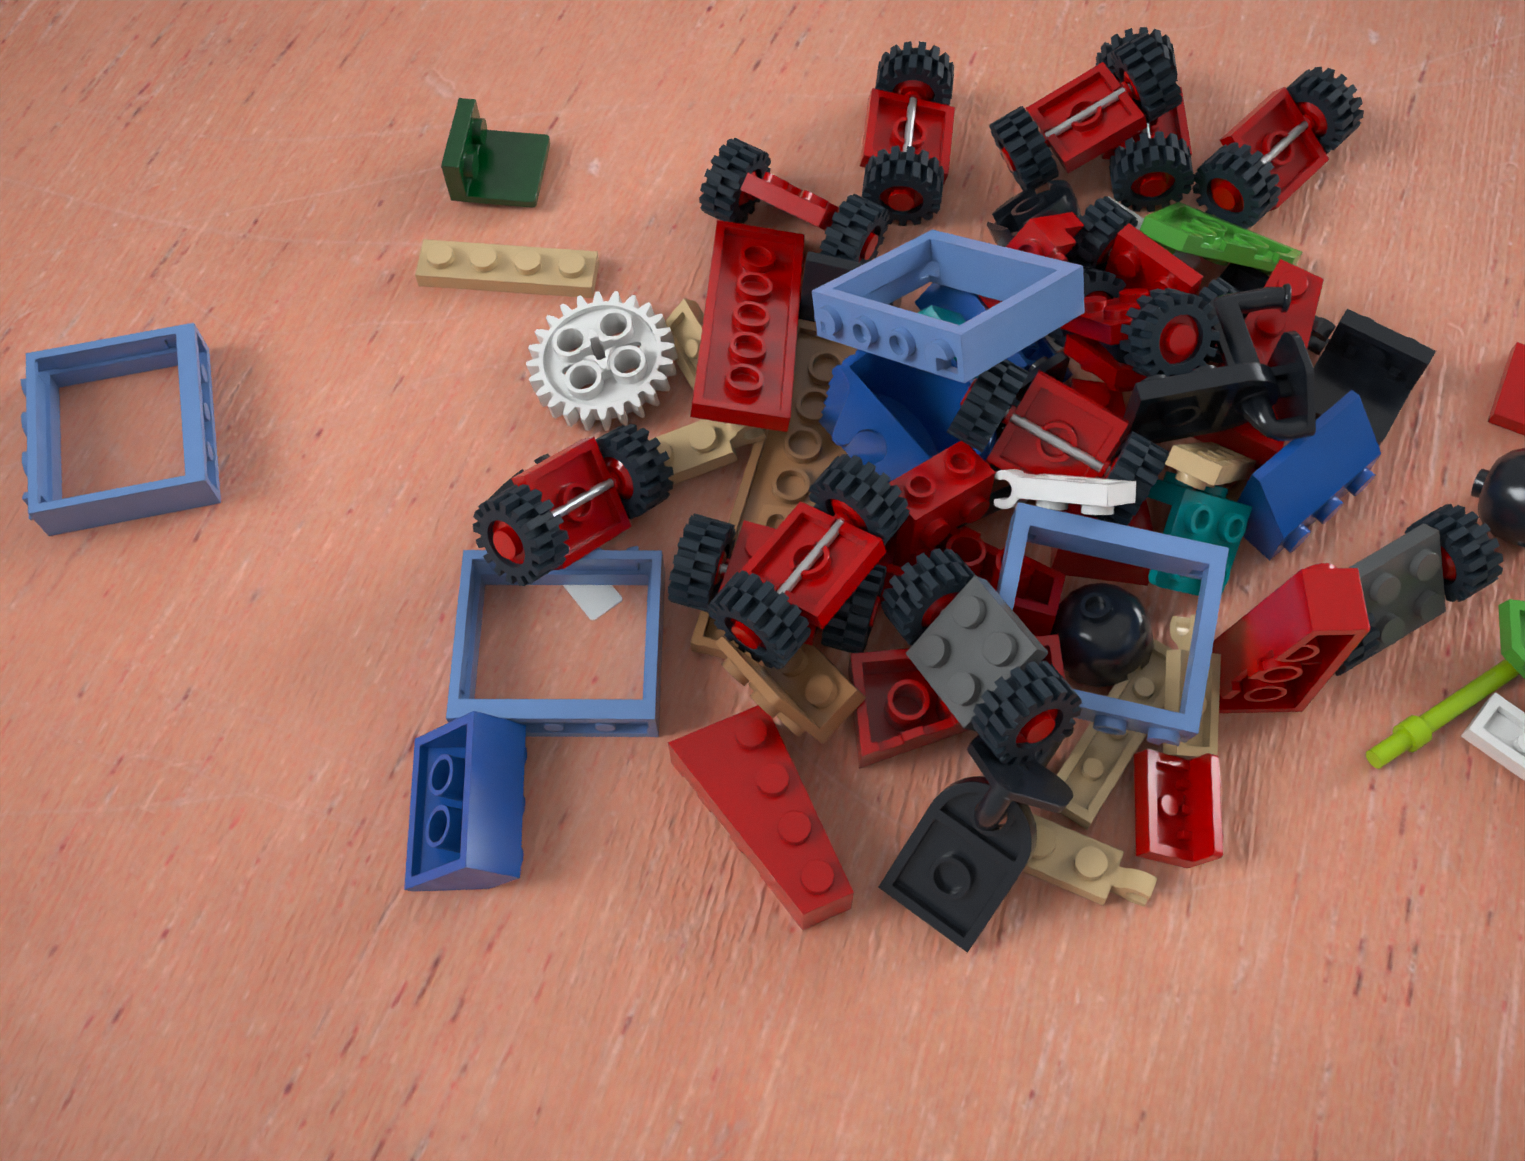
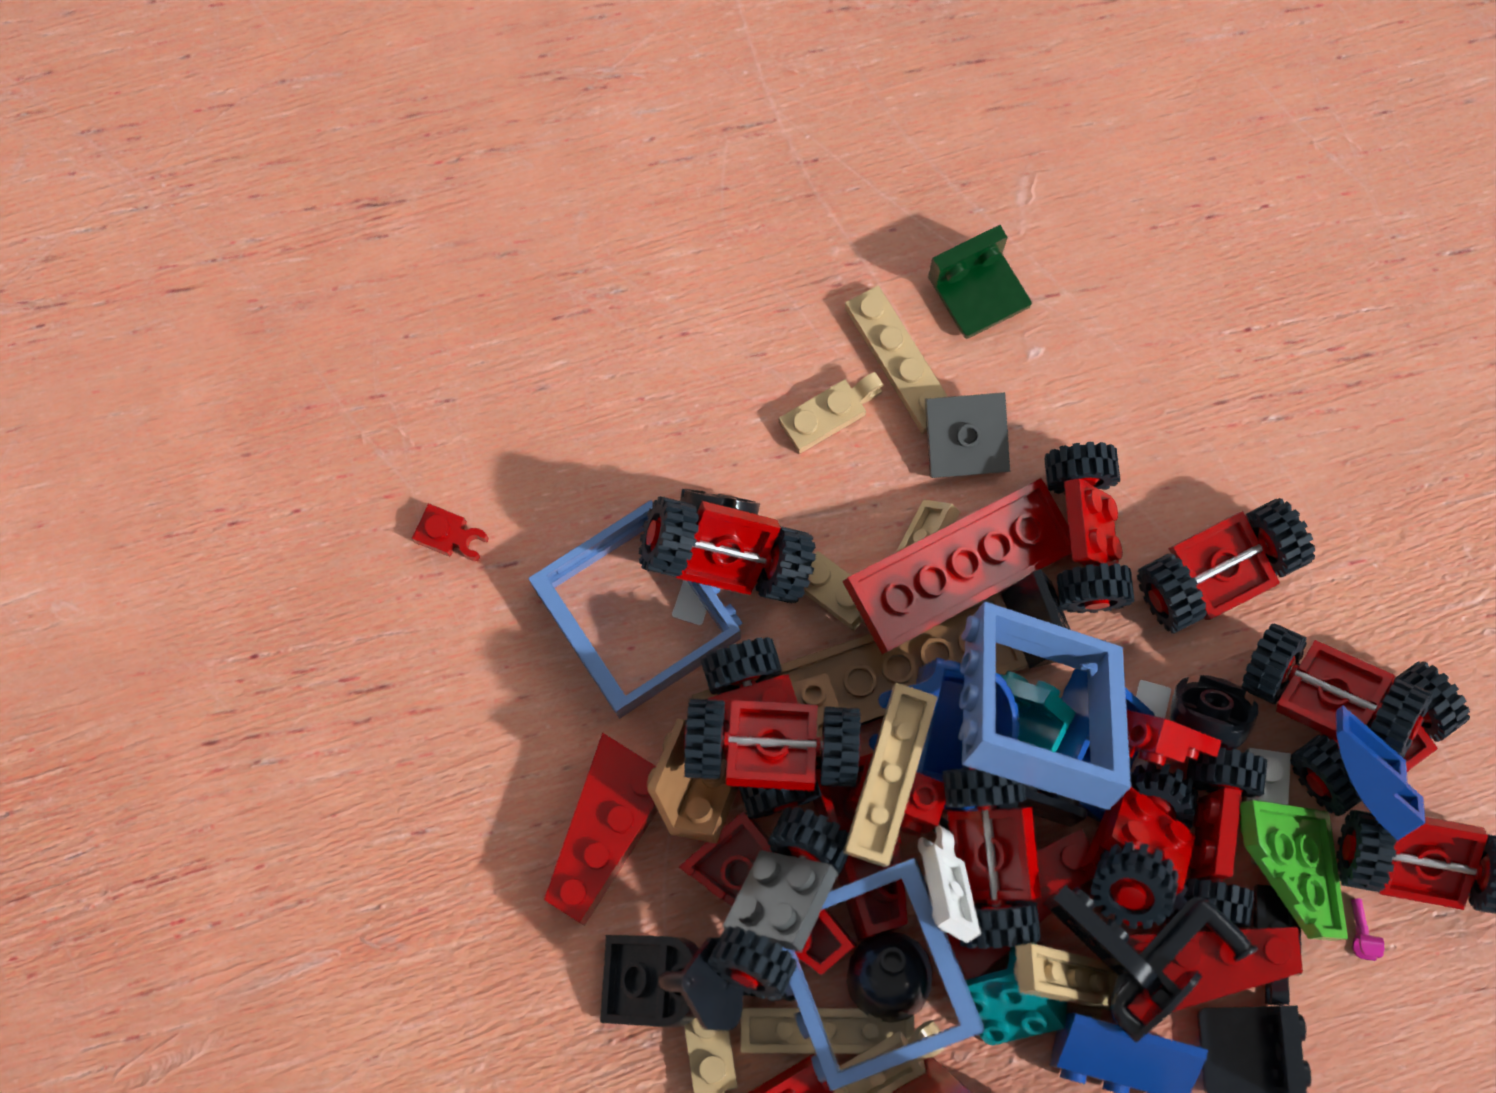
camera: 55 degrees right, 10 degrees up
medium blue window [20,323,221,536] -> none
blue slope [404,711,527,892] -> none
white gear [526,291,678,431] -> none
none -> red plate [411,503,489,561]
none -> tan plate [779,372,883,454]
none -> tan plate [843,683,938,867]
none -> dark grey plate [925,392,1010,478]
none -> blue slope [1336,706,1425,841]
none -> dark pink hand [1351,898,1385,961]

